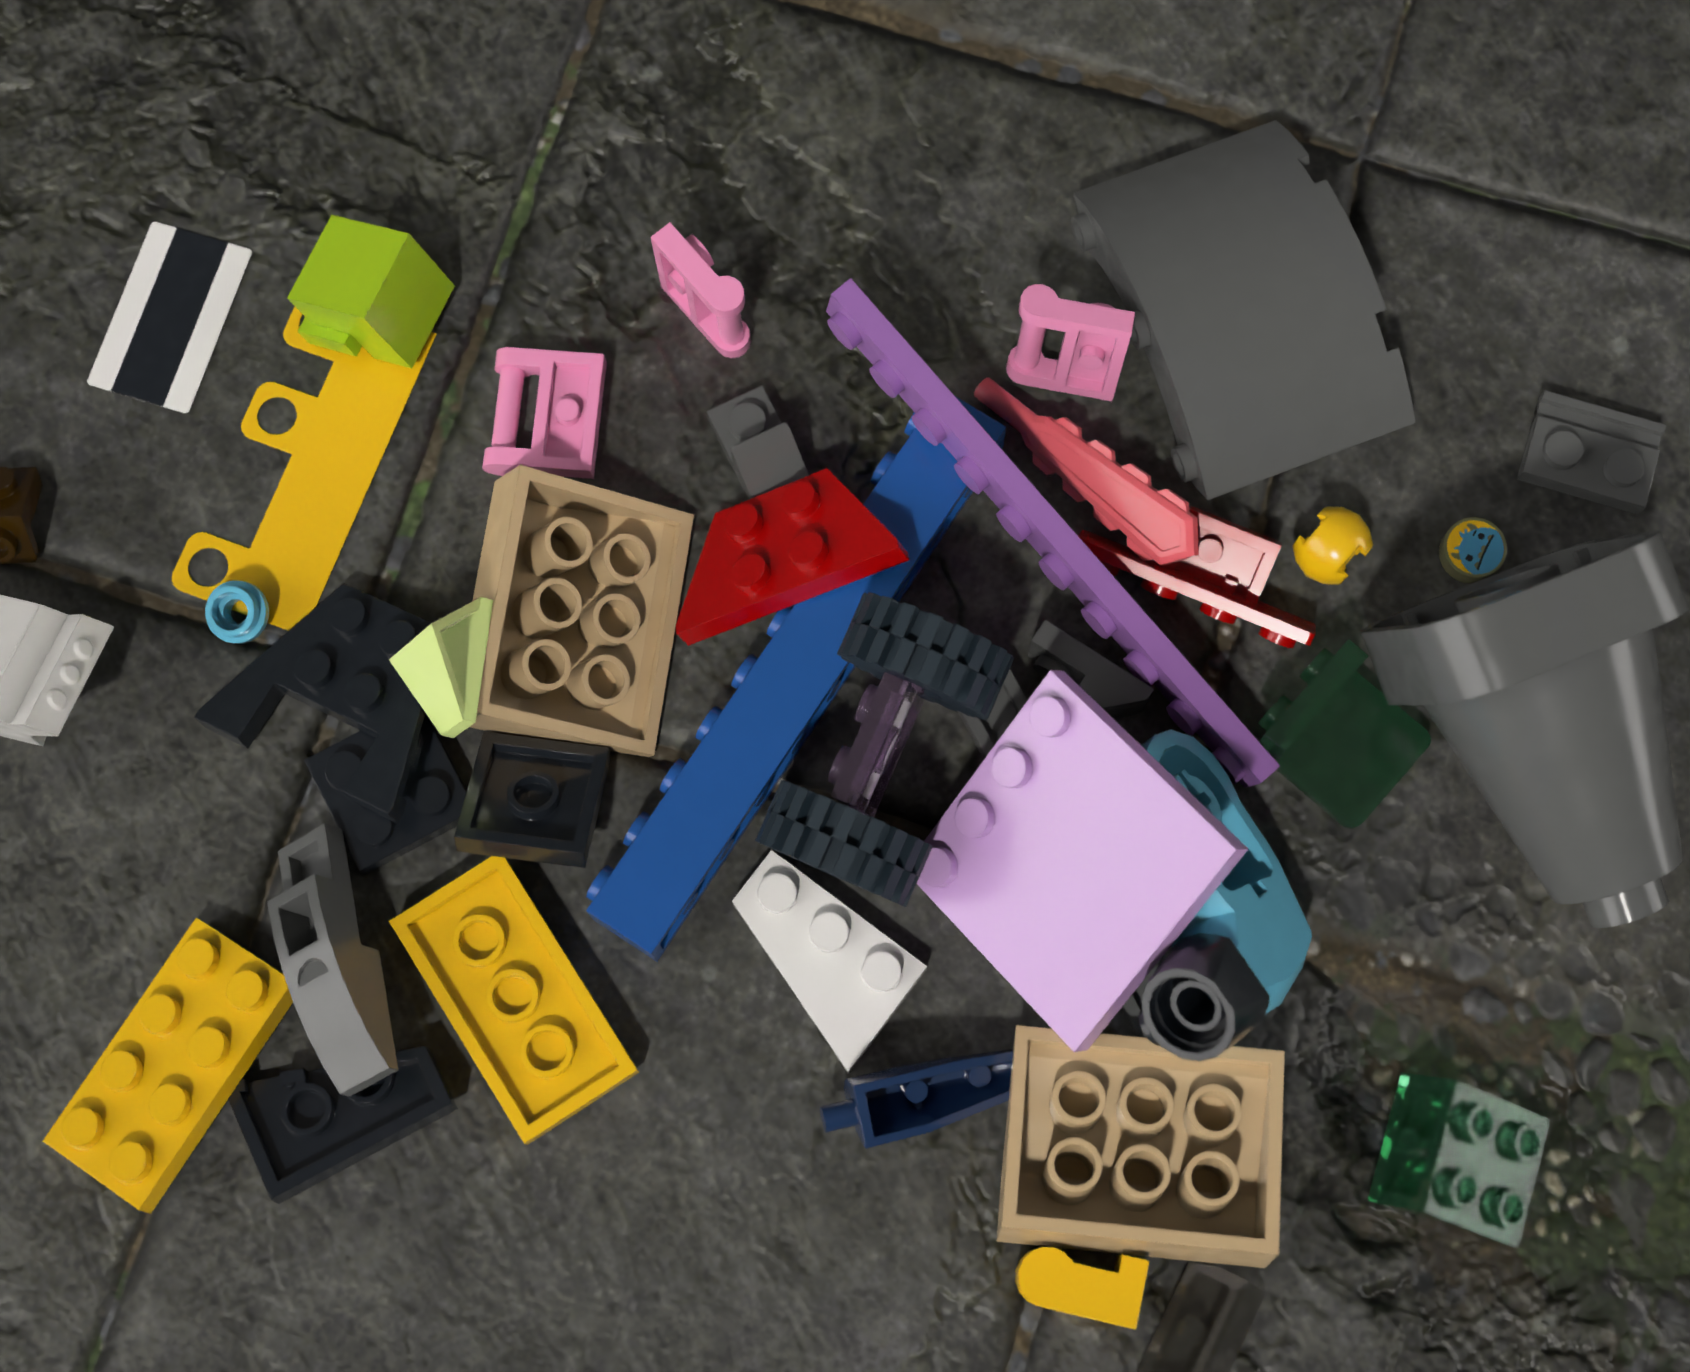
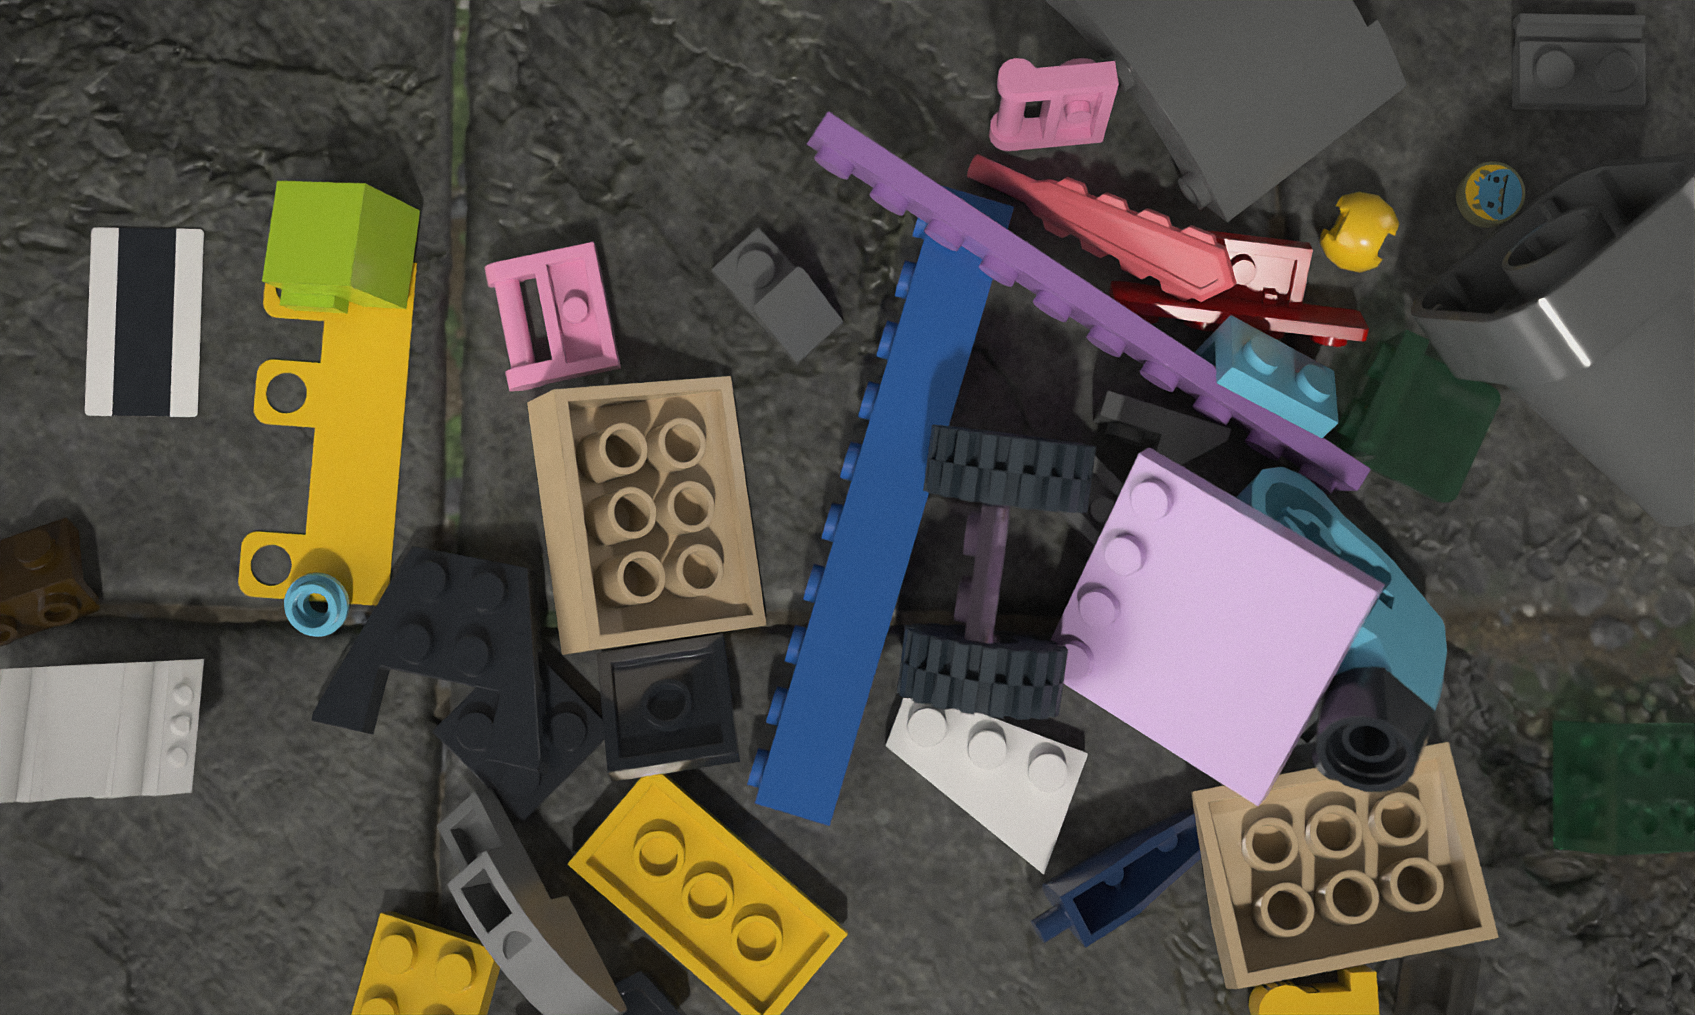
camera: 20 degrees left, 10 degrees up
yellowish green slope [389,597,493,738] -> none
bright pink plate [650,222,751,358] -> none
red wing [676,468,909,646] -> none
none -> medium azure bracket [1195,315,1339,438]

